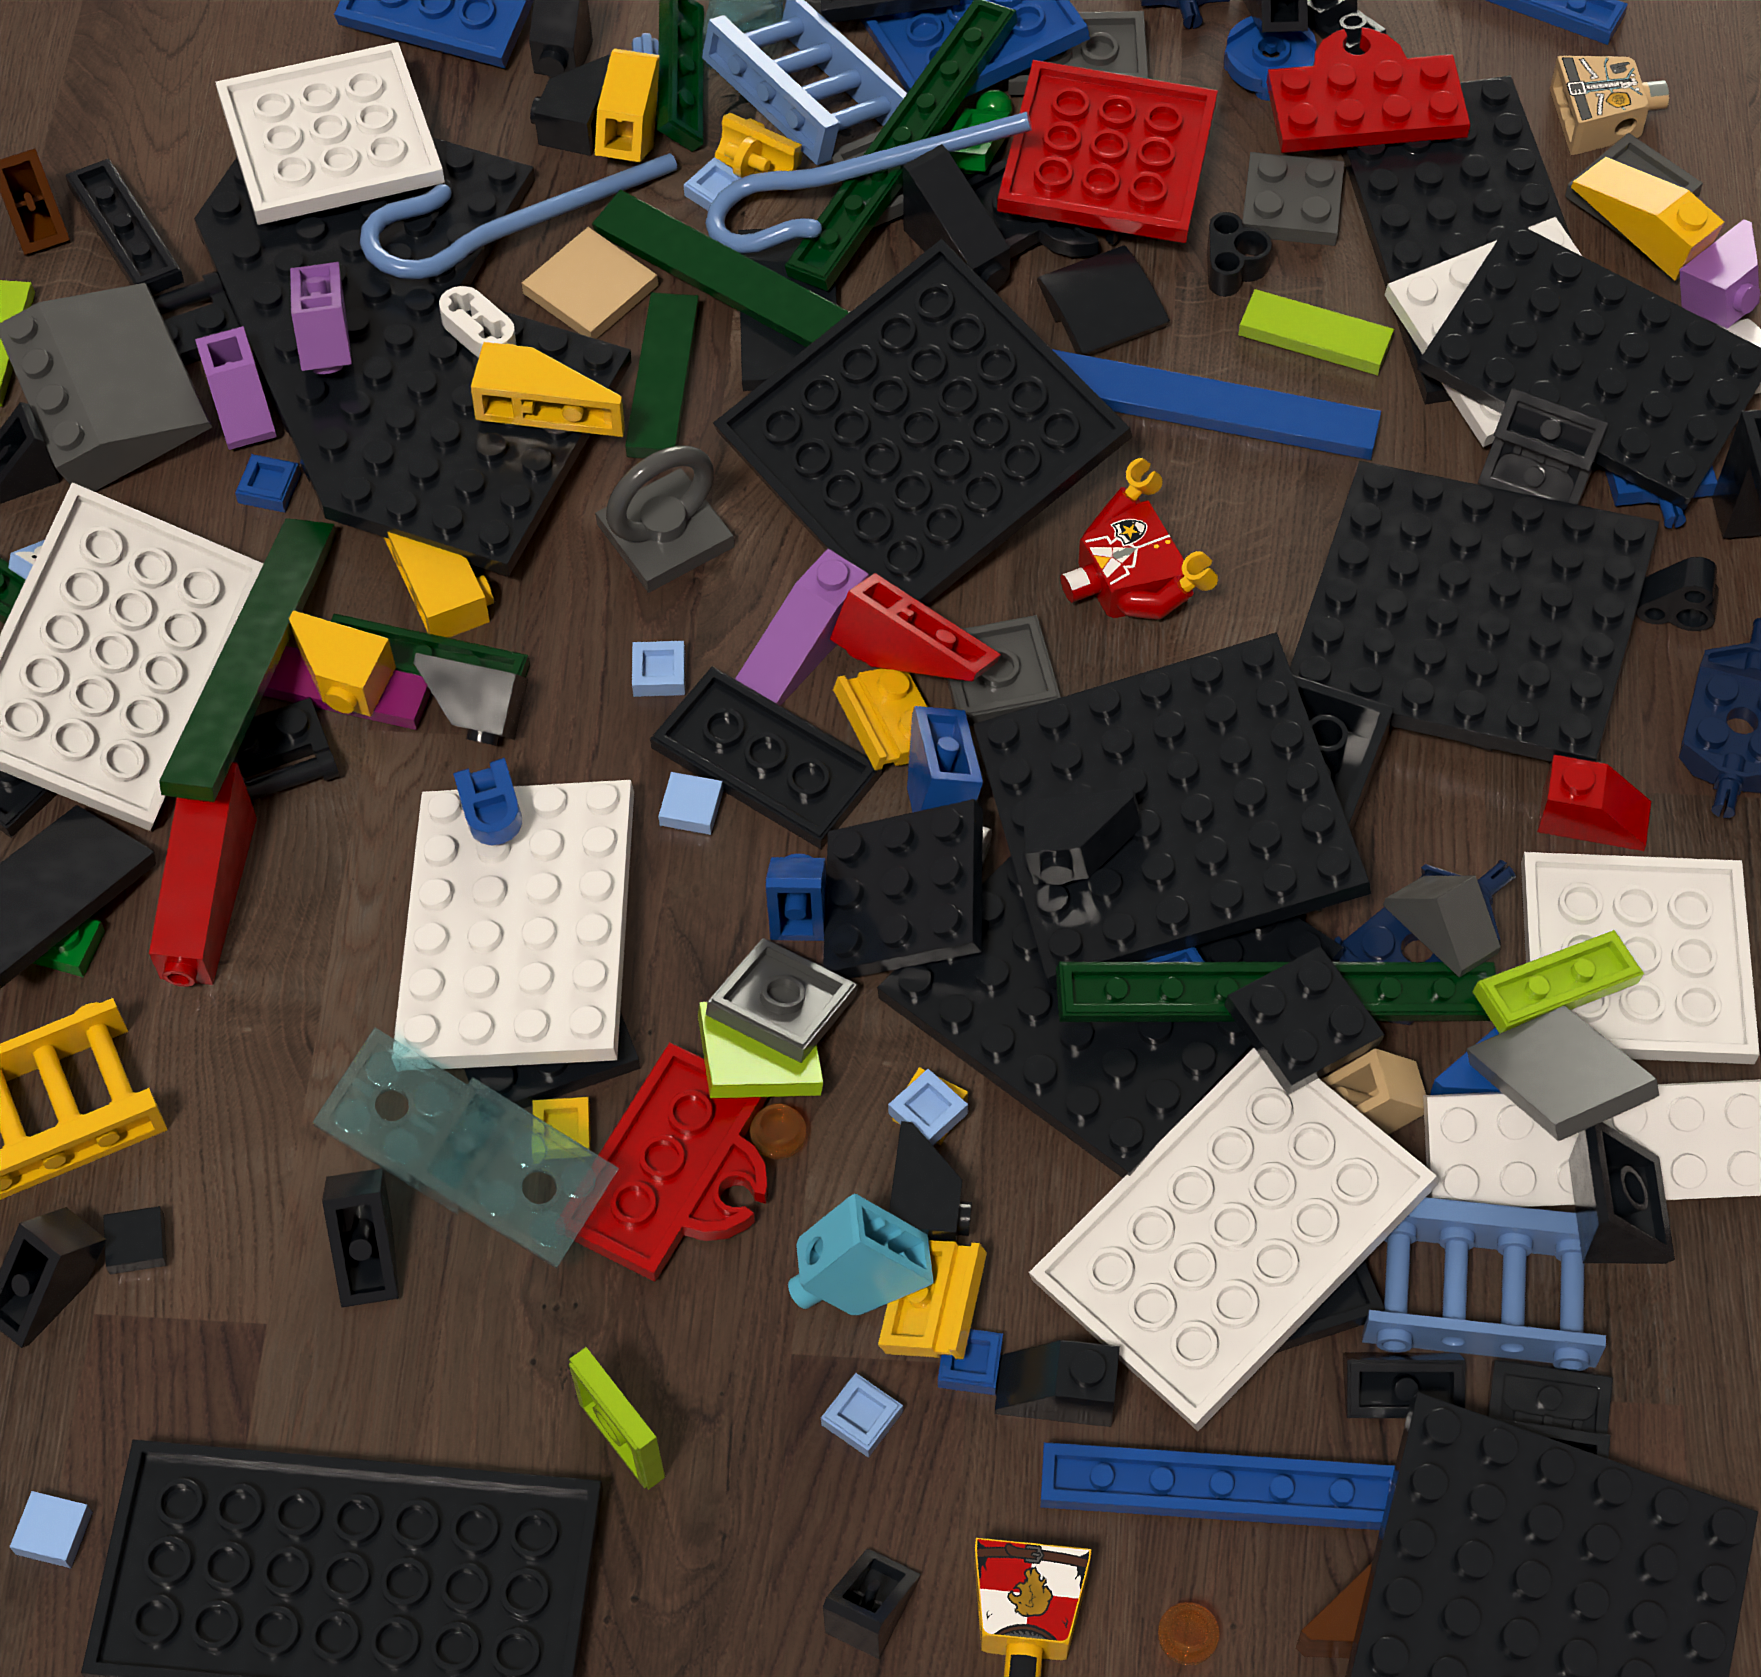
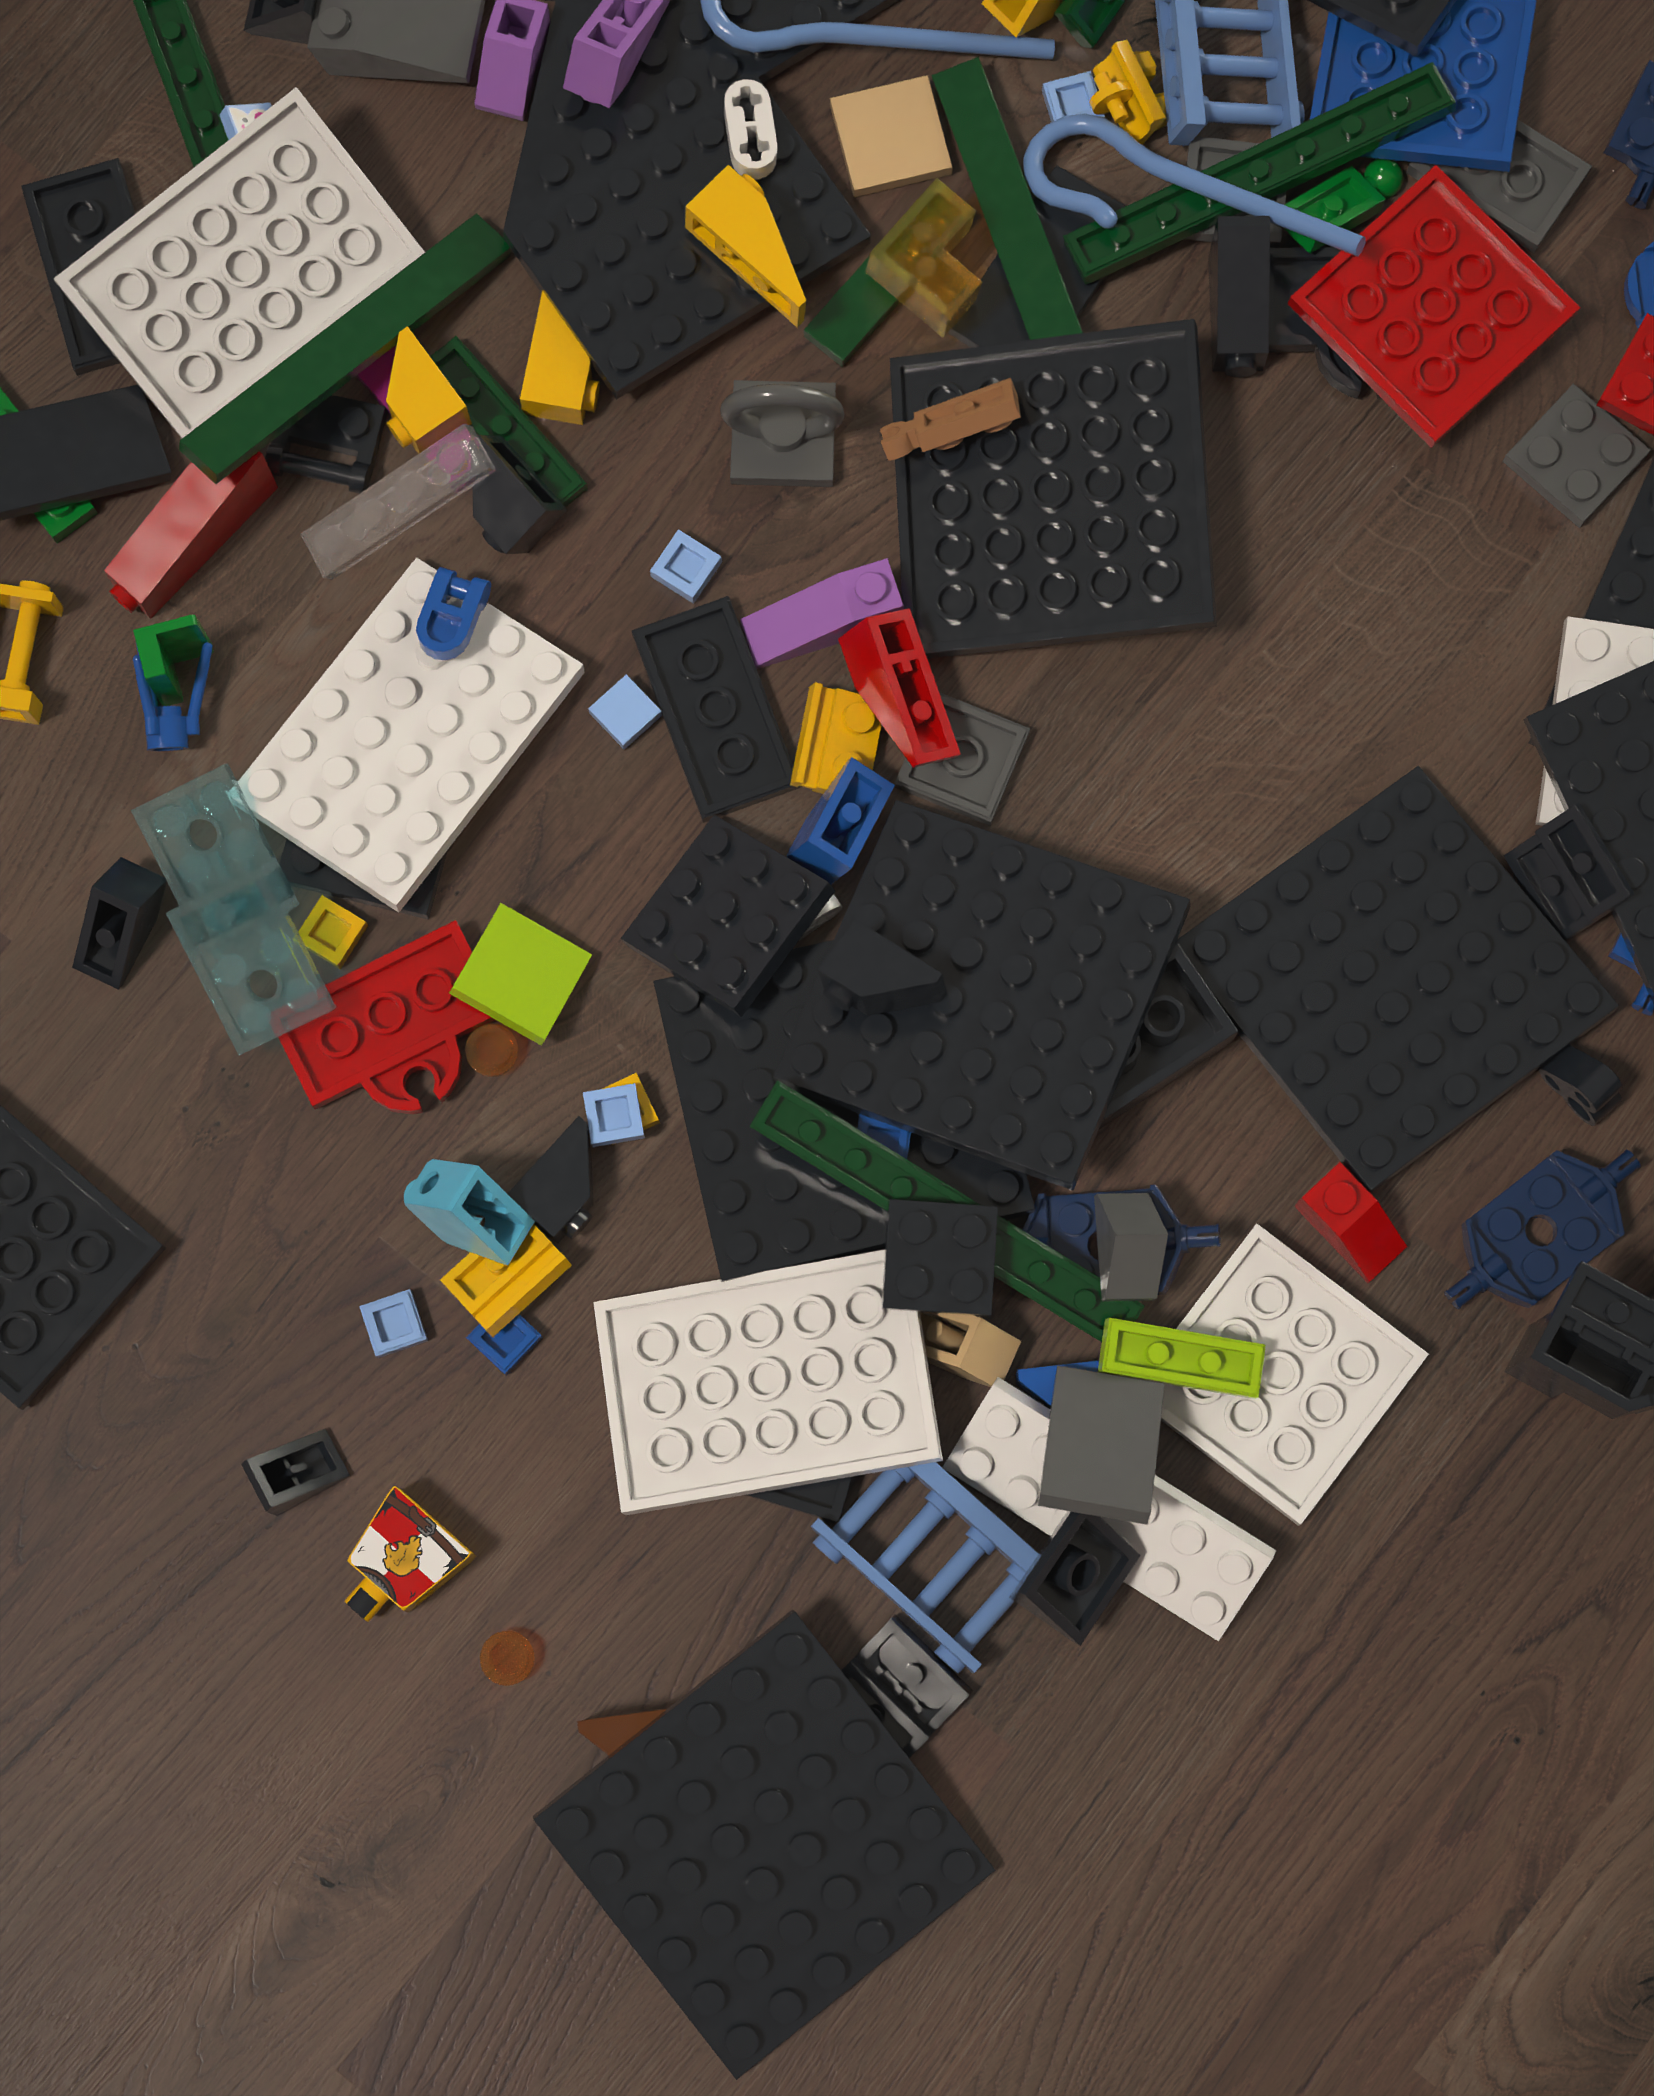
camera: 35 degrees right, 20 degrees up
blue tile [235,454,301,513] -> none
lime tile [569,1347,665,1490] -> none
dark grey tile [706,938,857,1063] -> none
blue slope [766,854,826,941] -> none
black slope [995,1340,1120,1427] -> none
black slope [1037,245,1170,356] -> none
blue plate [1040,1442,1395,1530] -> none
blue tile [1052,349,1381,460] -> none
red torso [1060,458,1218,620] -> none
black piece [1207,212,1272,297] -> none
lime tile [1238,289,1394,376] -> none
black slope [1343,1352,1465,1418] -> none
none -> green panel [133,615,214,706]
none -> blue plant [133,642,213,751]
none -> clear plate [301,423,496,580]
none -> clear yellow brick [865,178,982,337]
none -> medium nougat plate [880,378,1021,461]

